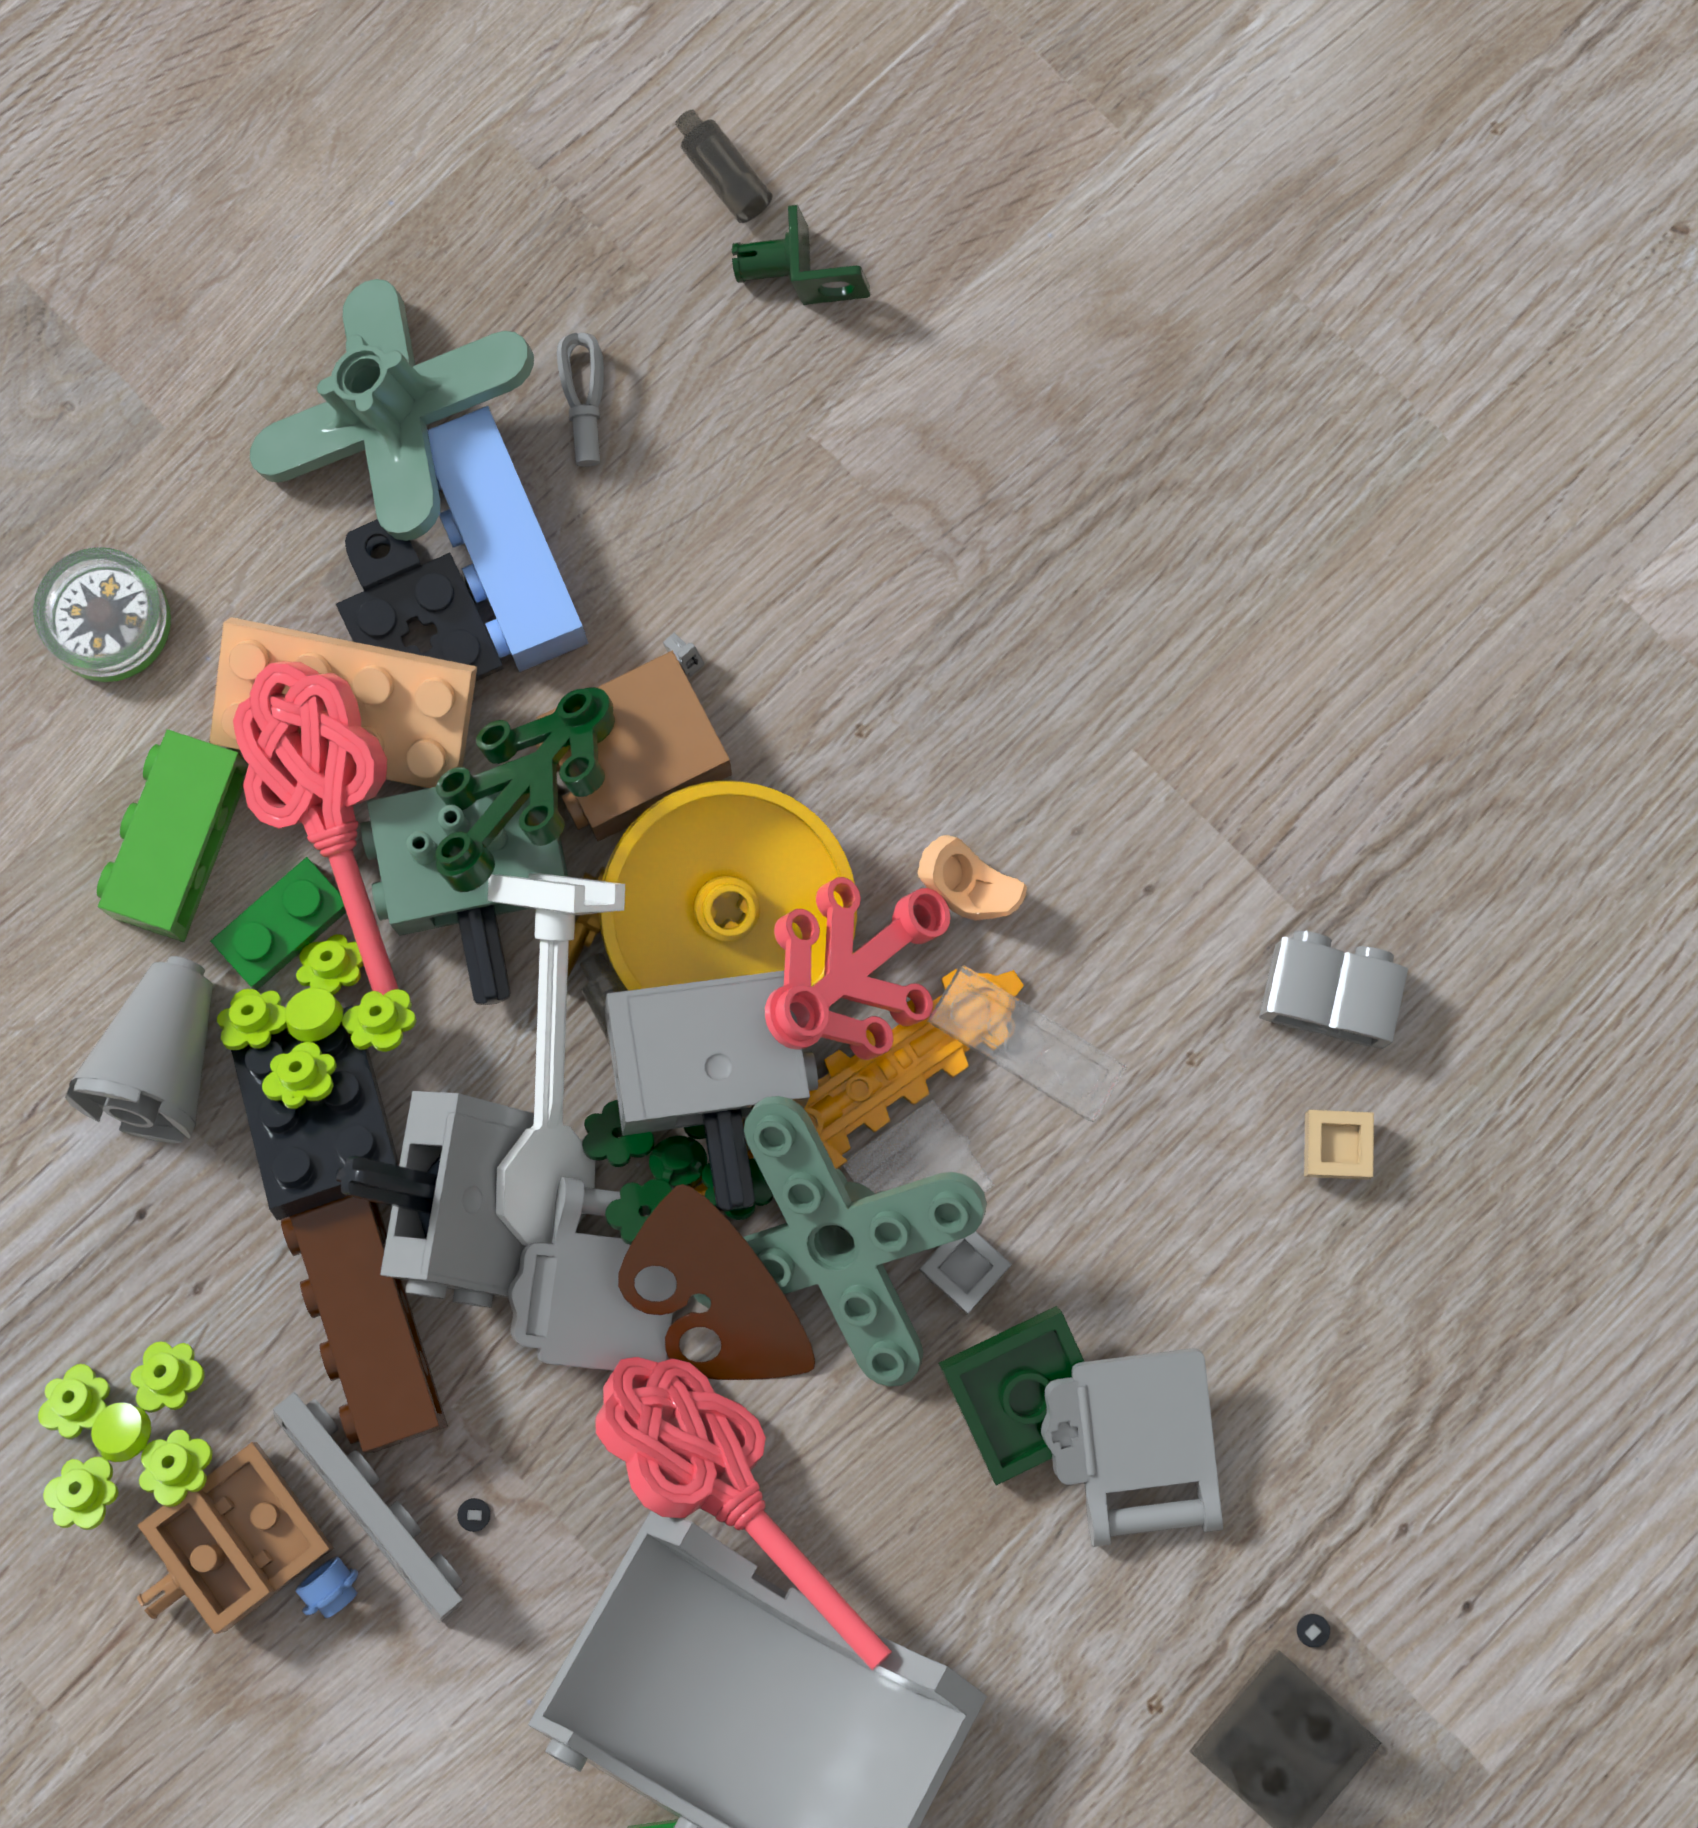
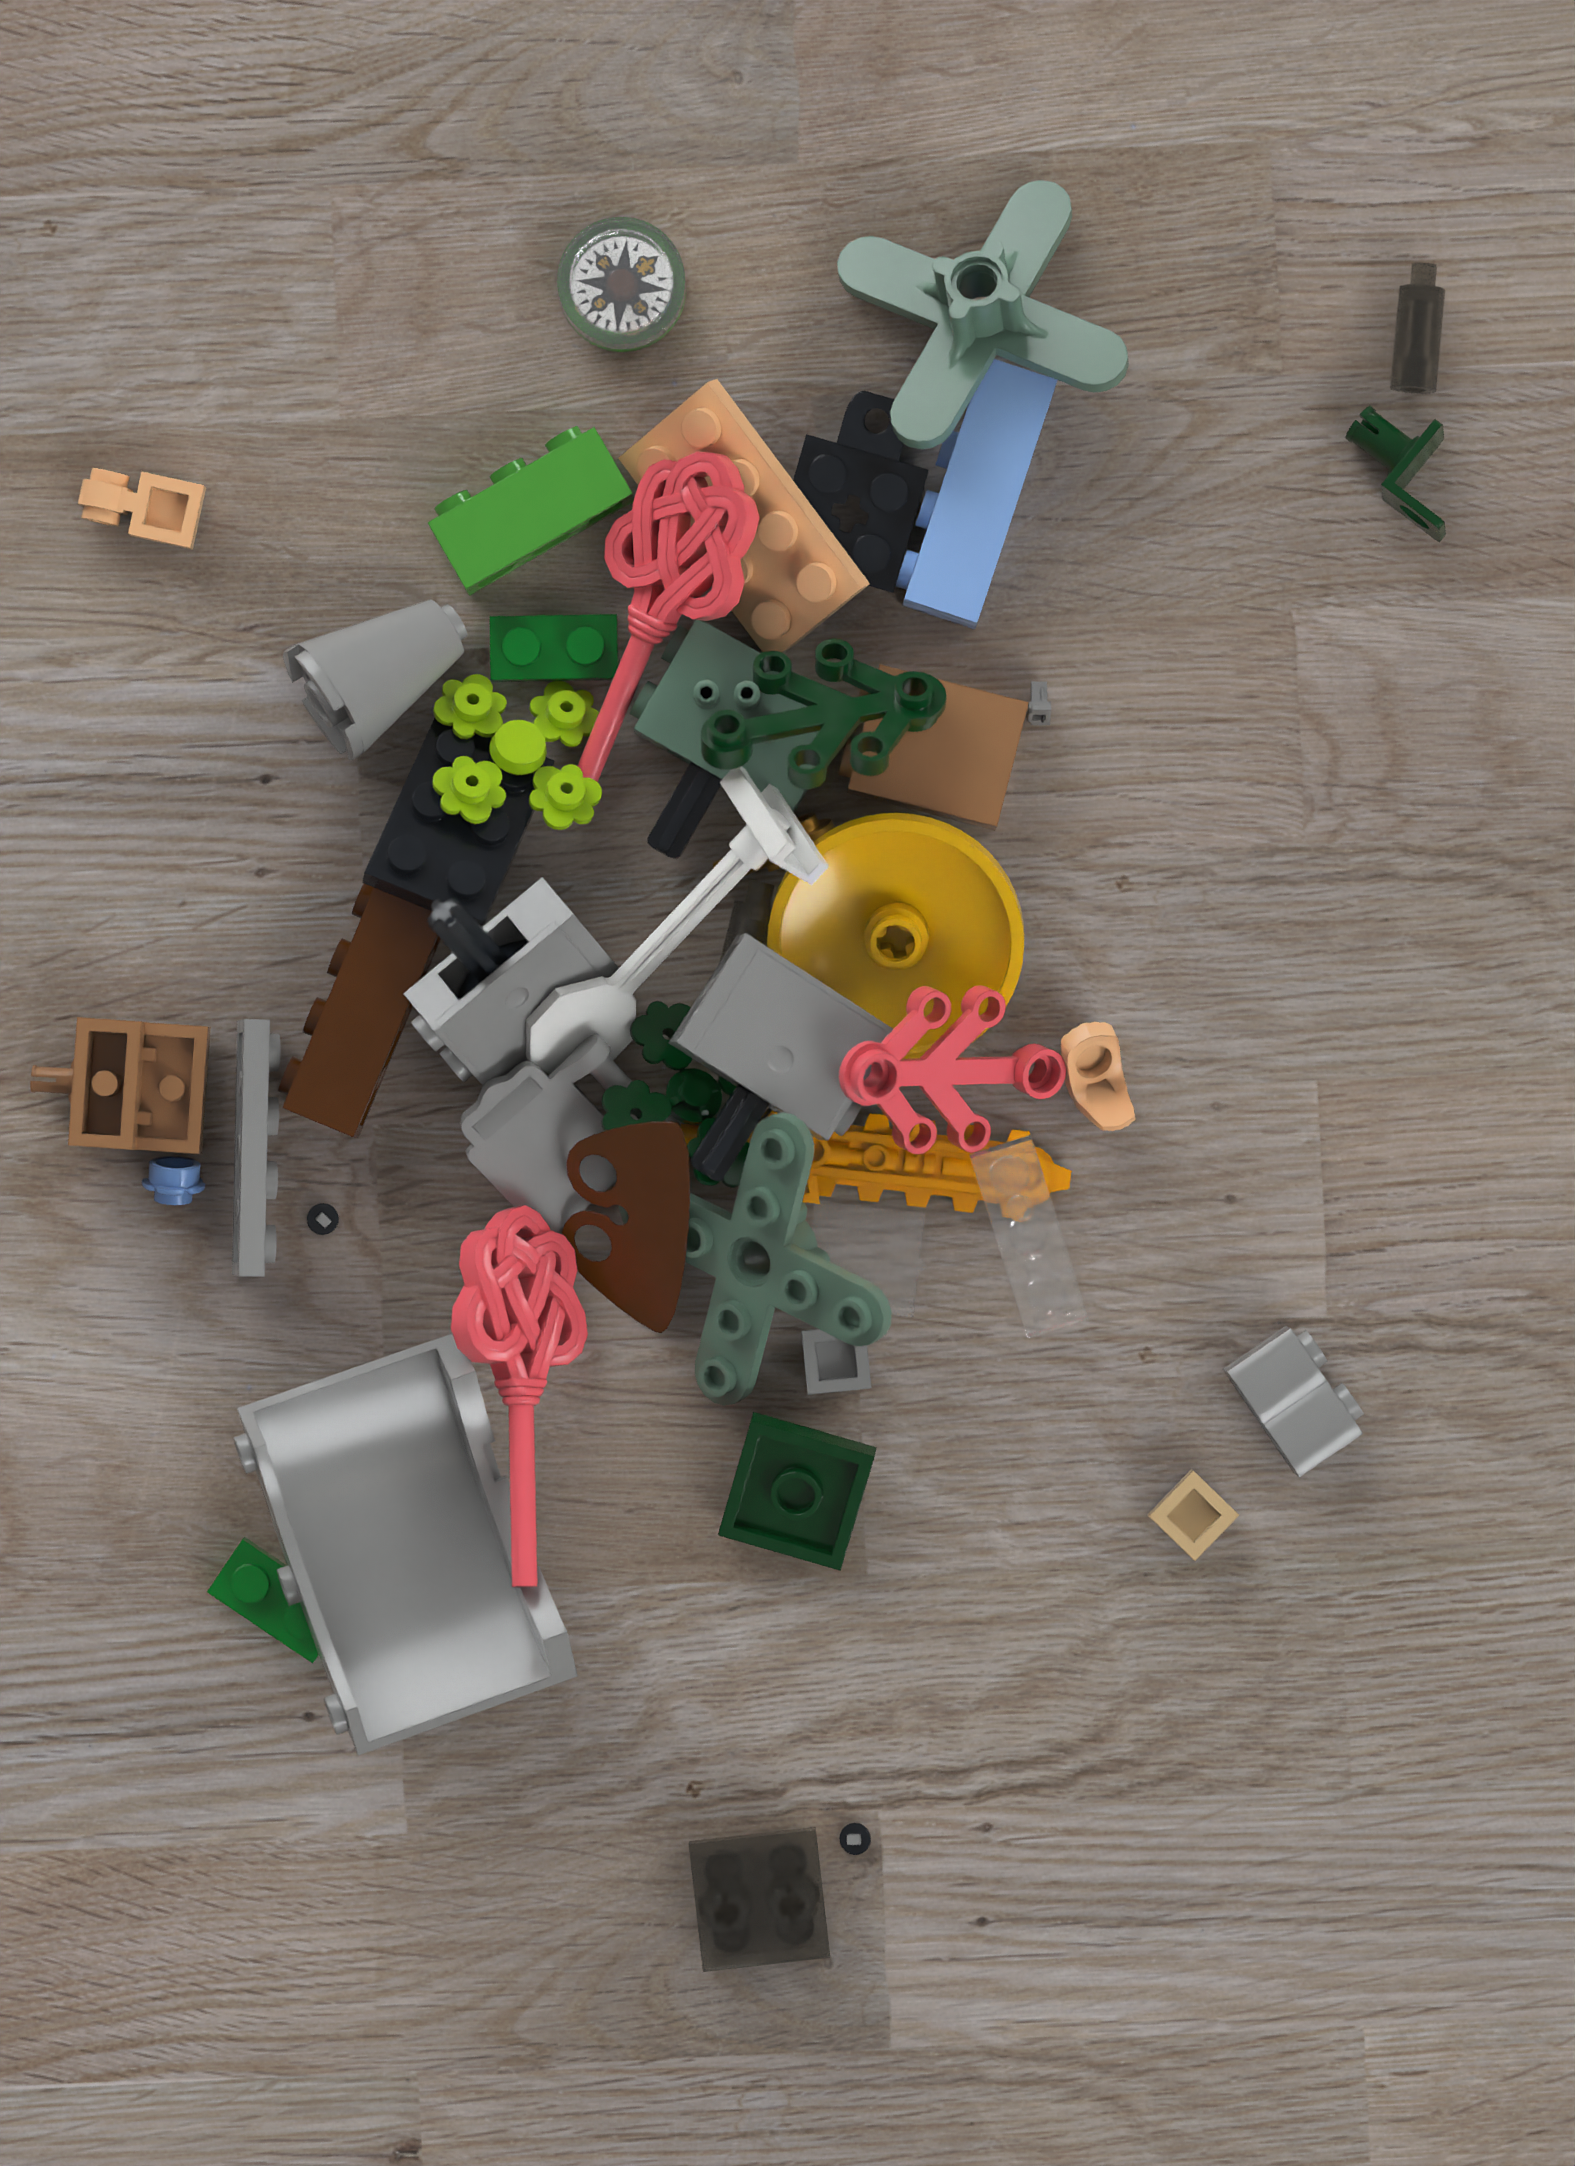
camera: 40 degrees right, 10 degrees up
lime plant [38,1341,213,1530] -> none
light grey piece [557,333,604,467] -> none
light grey piece [1041,1348,1223,1547] -> none

